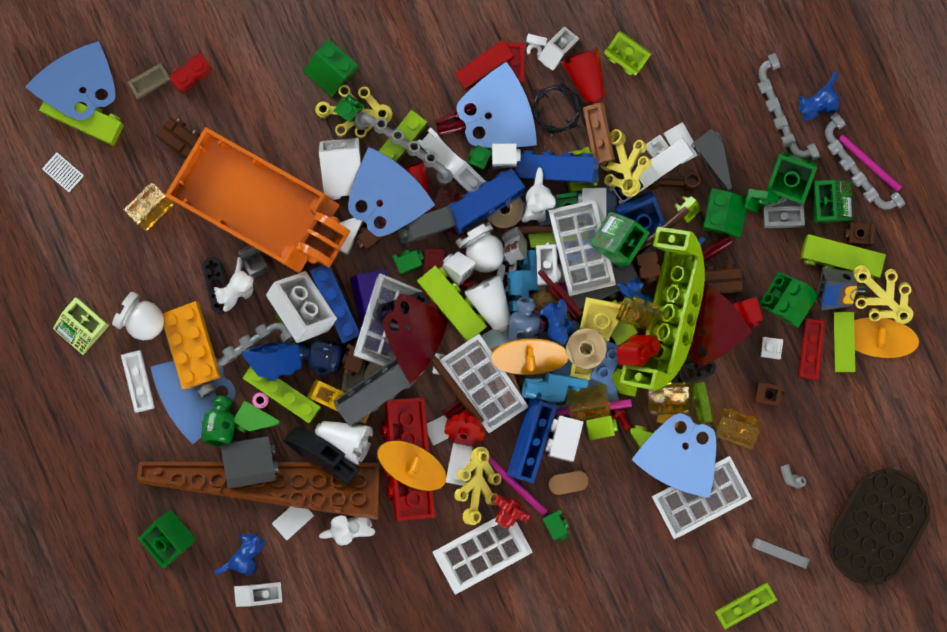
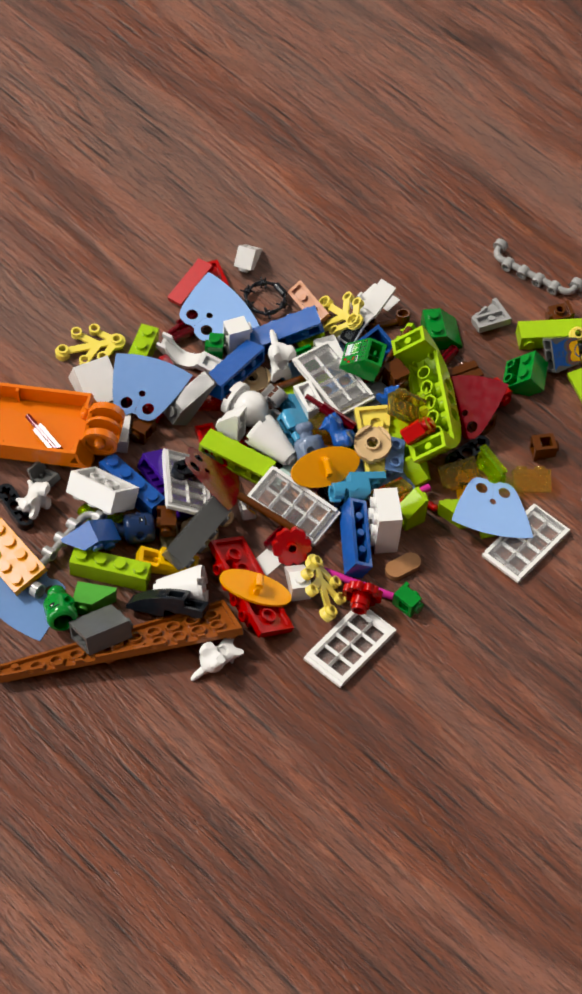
camera: 25 degrees left, 30 degrees down
green slope [138,509,196,569] -> none
blue animal [214,533,265,576] -> none
white slope [234,582,282,607] -> none
bright pink pin [252,392,269,408] -> none
white sticker [272,507,314,540] -> none
green slope [303,39,359,98] -> none
green brick [334,94,365,122] -> none
light grey bar [354,112,453,186] -> none
green brick [393,249,425,276] -> none
white tile [526,34,547,57] -> none
red cone [561,47,605,105] -> none
lime bracket [604,31,652,75] -> none
dark grey slope [691,129,732,191] -> none
green bracket [744,189,779,213] -> none
light grey bar [757,53,820,161] -> none
white tile [760,337,783,360] -> none
green slope [766,151,818,204] -> none
blue animal [798,71,840,121] -> none
red tile [798,318,825,380] -> none
green slope [811,180,854,224] -> none
dark pink bar [838,134,902,192] -> none
none -> axle [25,414,63,449]

